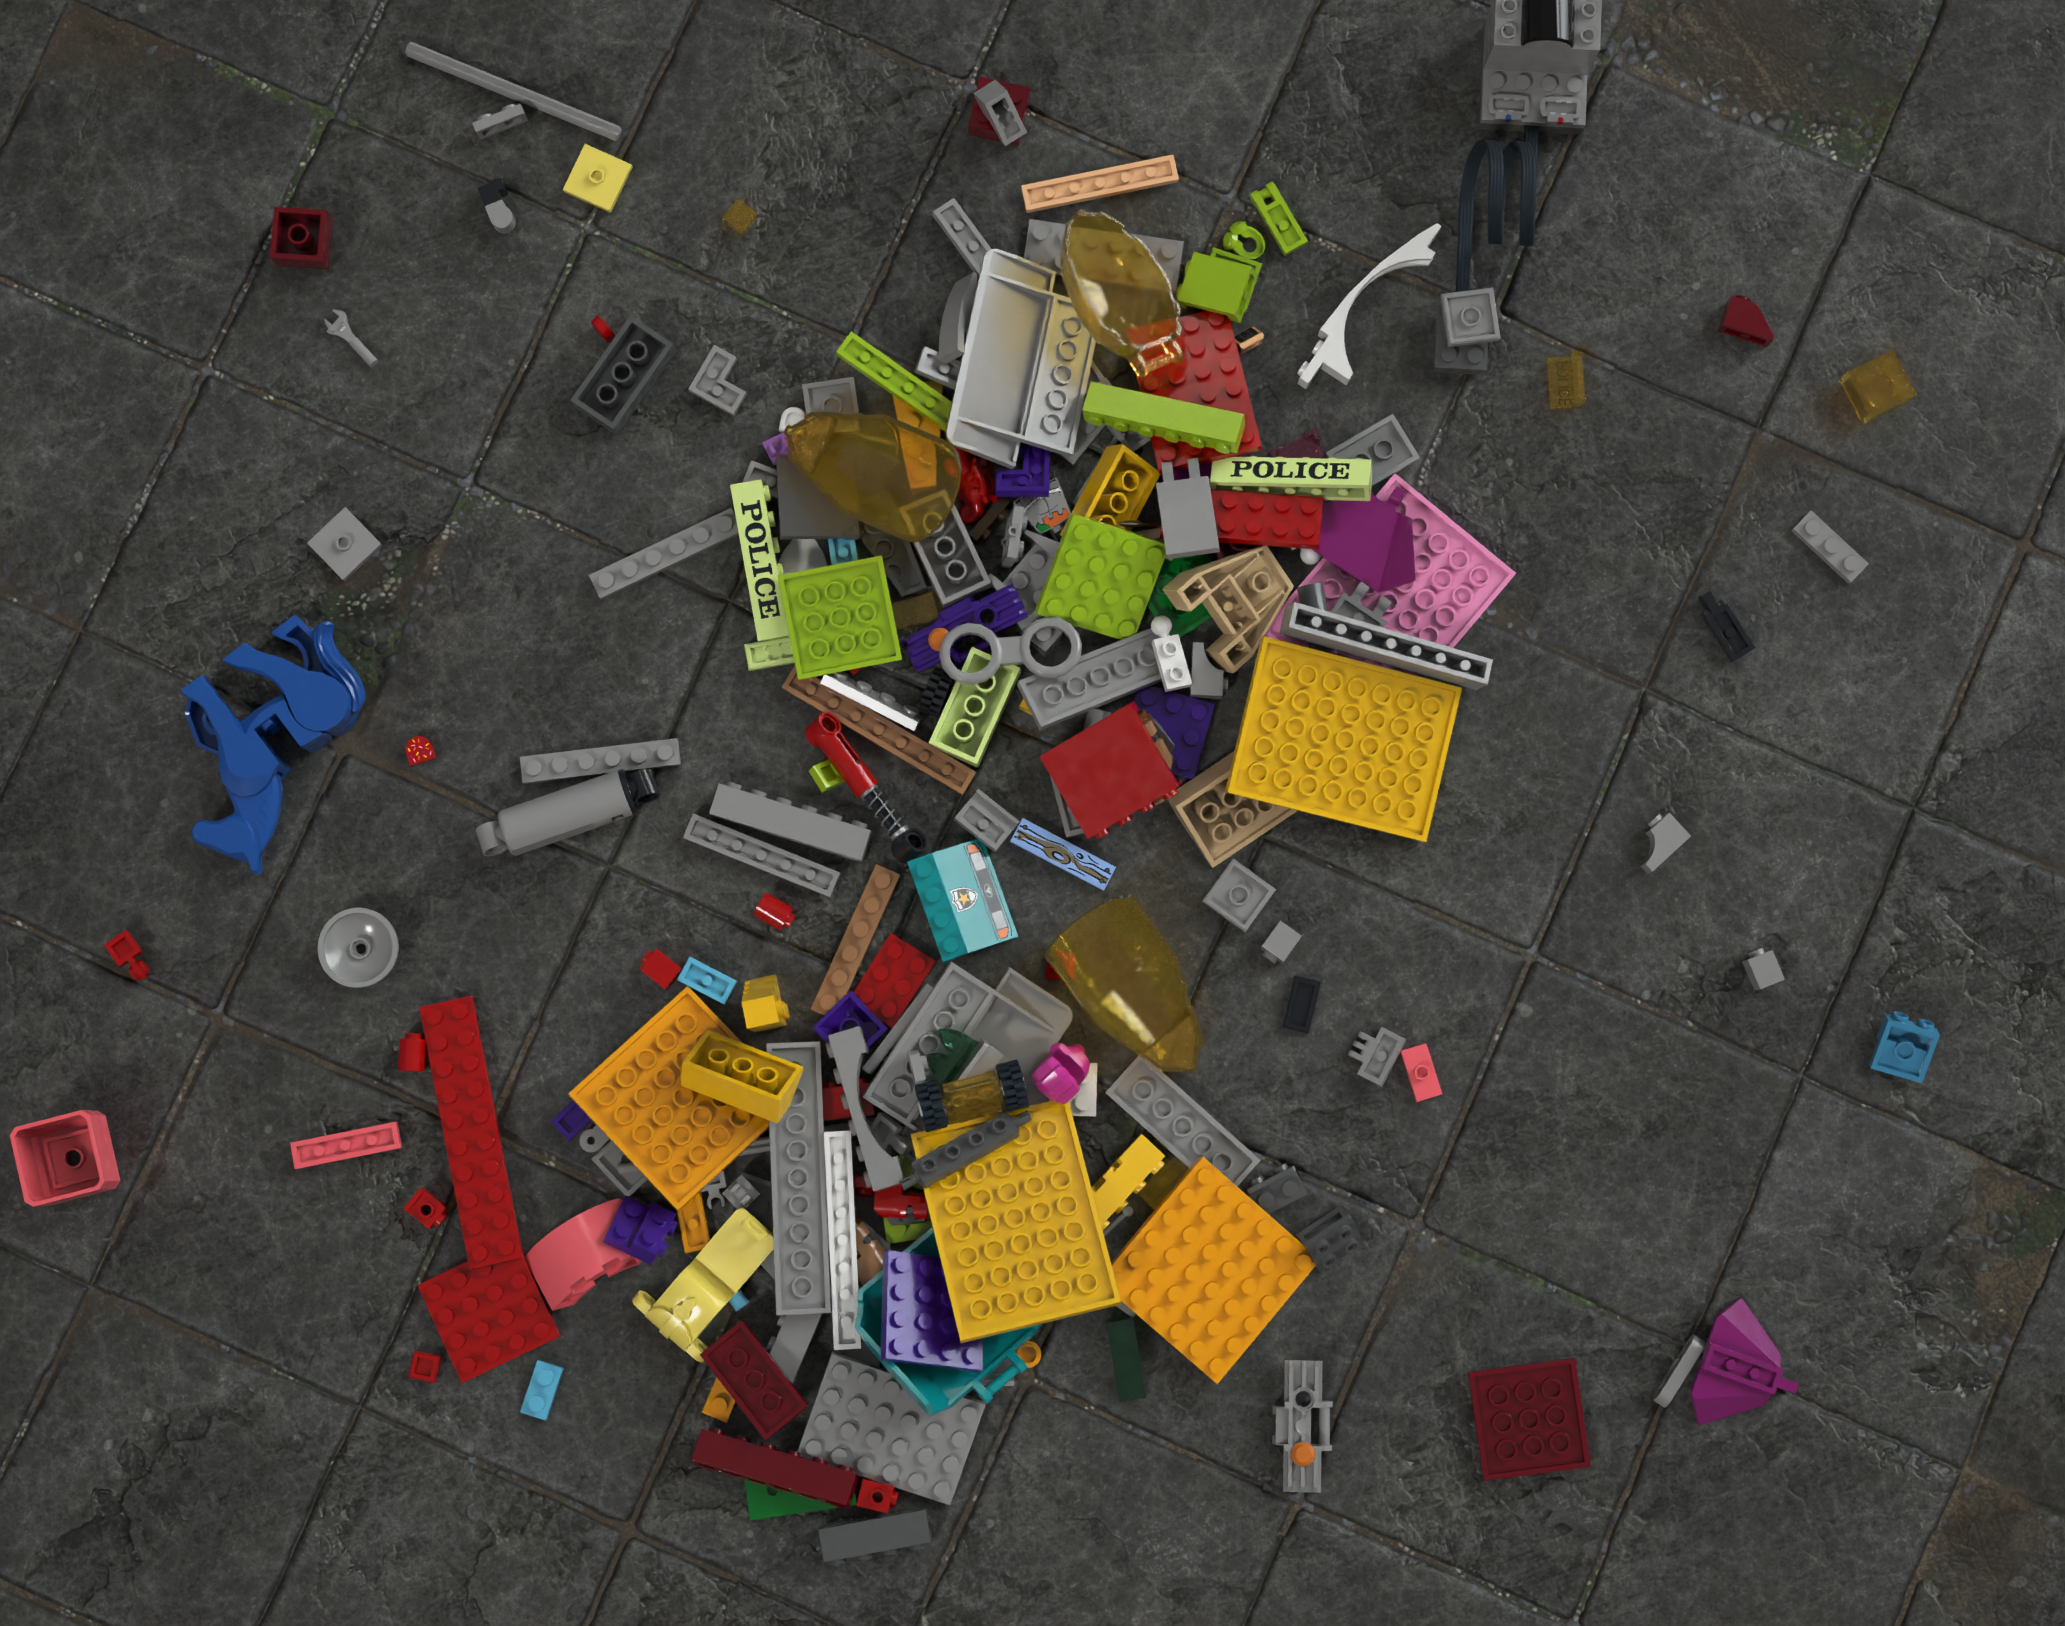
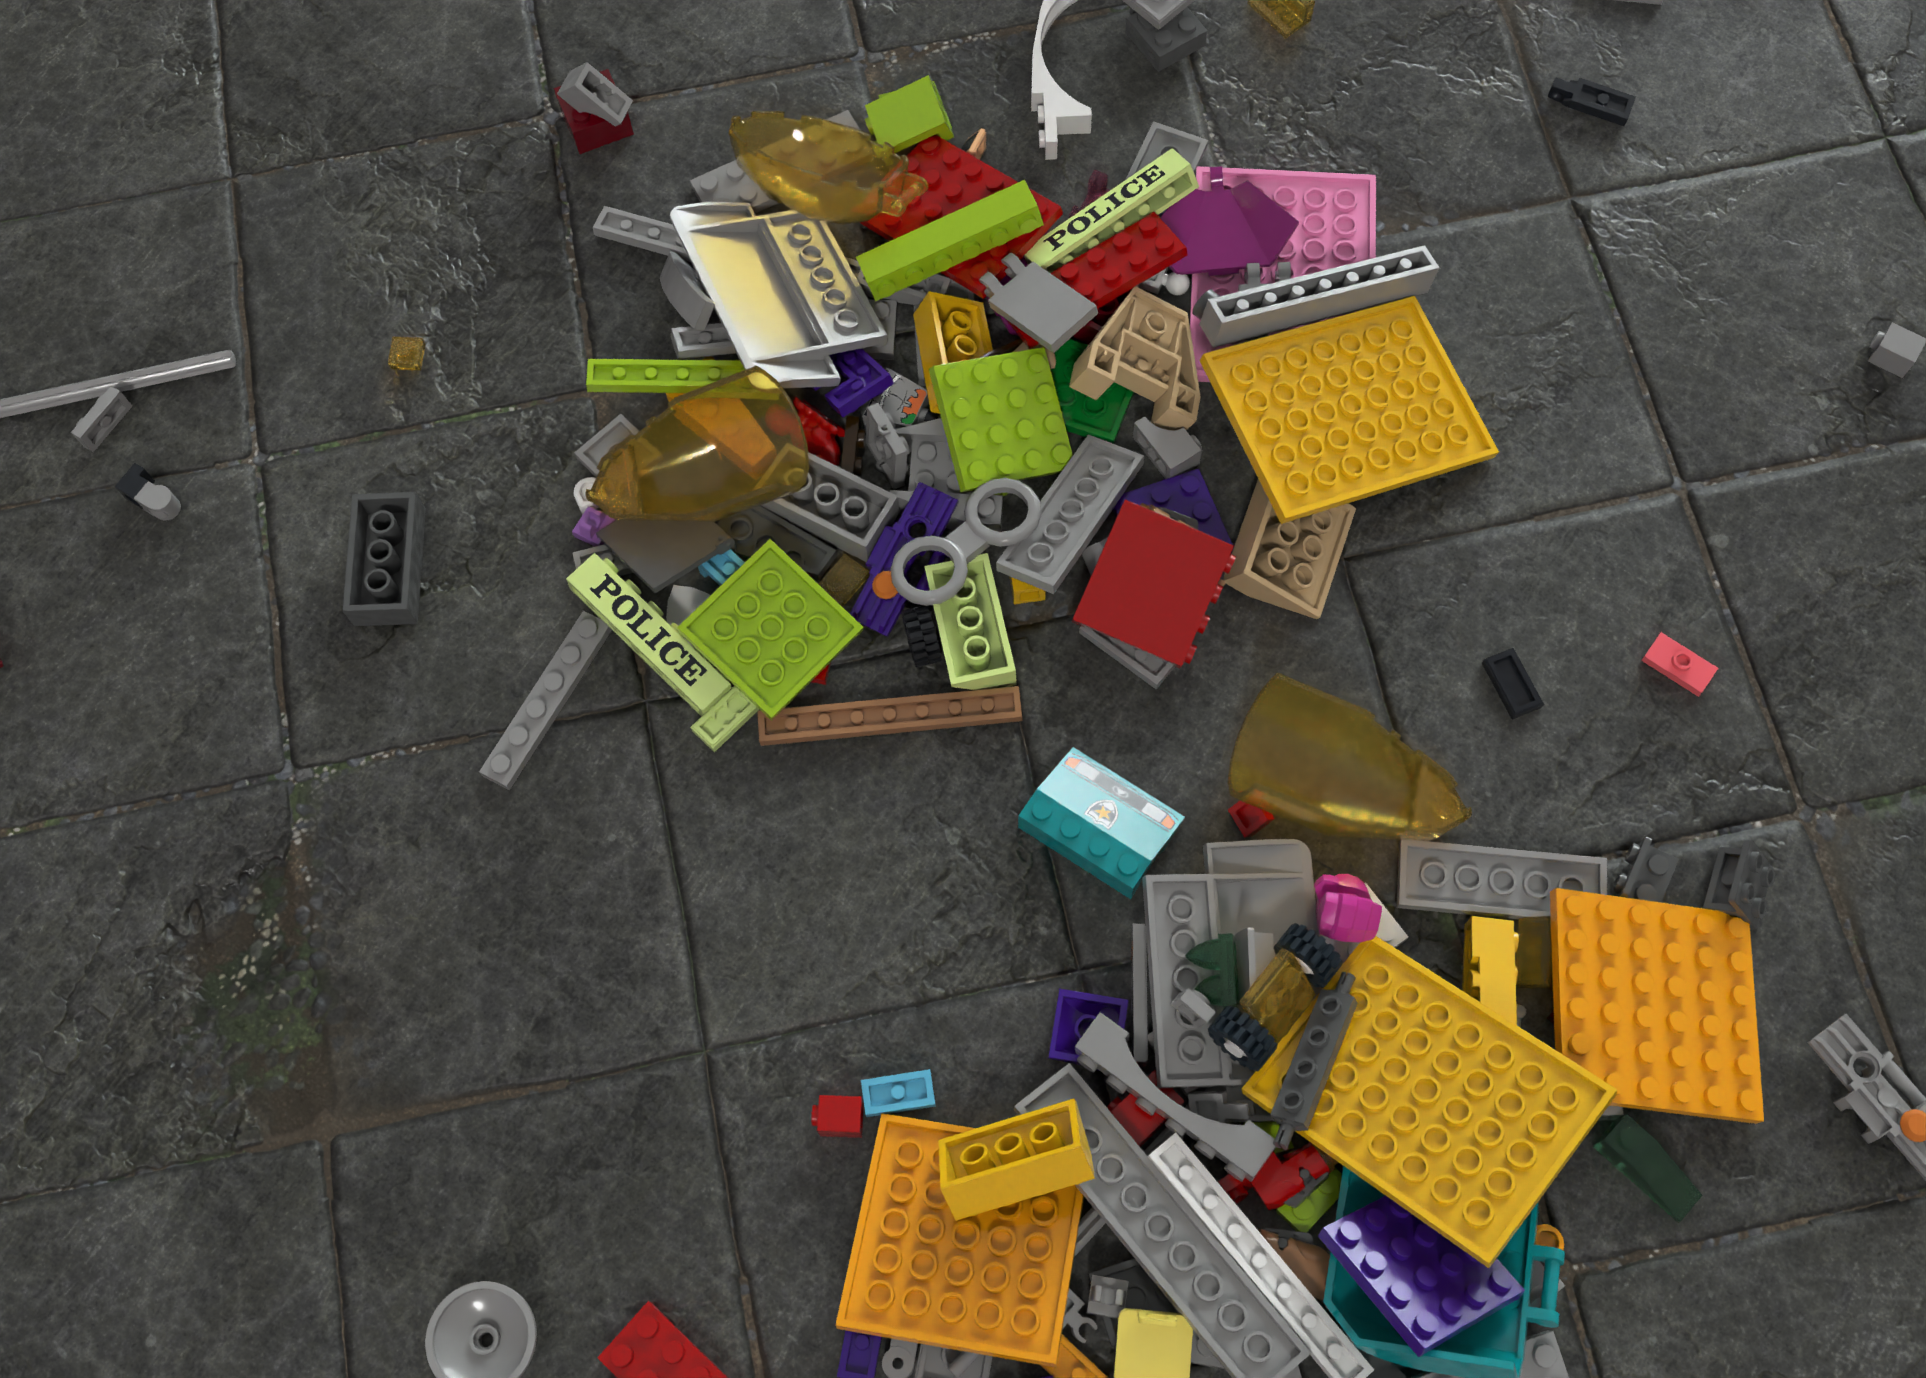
camera: 30 degrees left, 15 degrees down
blue animal [180,615,366,875] -> none
light grey plate [307,507,383,581] -> none
light grey piece [324,310,378,367] -> none
red tile [405,736,437,767] -> none
light grey piece [476,769,660,856] -> none
light grey plate [520,738,681,784] -> none
light yellow plate [563,144,633,213] -> none
red tile [591,315,615,344] -> none
light grey plate [683,814,841,898] -> none
light grey plate [688,345,747,416] -> none
light grey brick [709,781,872,863] -> none
yellow wedge [741,974,790,1033] -> none
red brick [753,892,796,931] -> none
piece [805,712,927,864] -> none
lime plate [809,759,845,793] -> none
medium nougat plate [811,864,901,1016] -> none
light grey plate [820,671,924,731] -> none
red plate [853,933,936,1028] -> none
light grey plate [954,789,1020,852] -> none
light blue tile [1010,818,1116,891] -> none
light nougat plate [1021,155,1179,213] -> none
white plate [1151,615,1192,692] -> none
light grey tile [1202,858,1276,932] -> none
lime piece [1223,221,1265,260] -> none
lime plate [1249,181,1308,256] -> none
light grey brick [1260,921,1302,964] -> none
light grey hinge [1347,1027,1406,1087] -> none
light grey arch [1641,813,1691,874] -> none

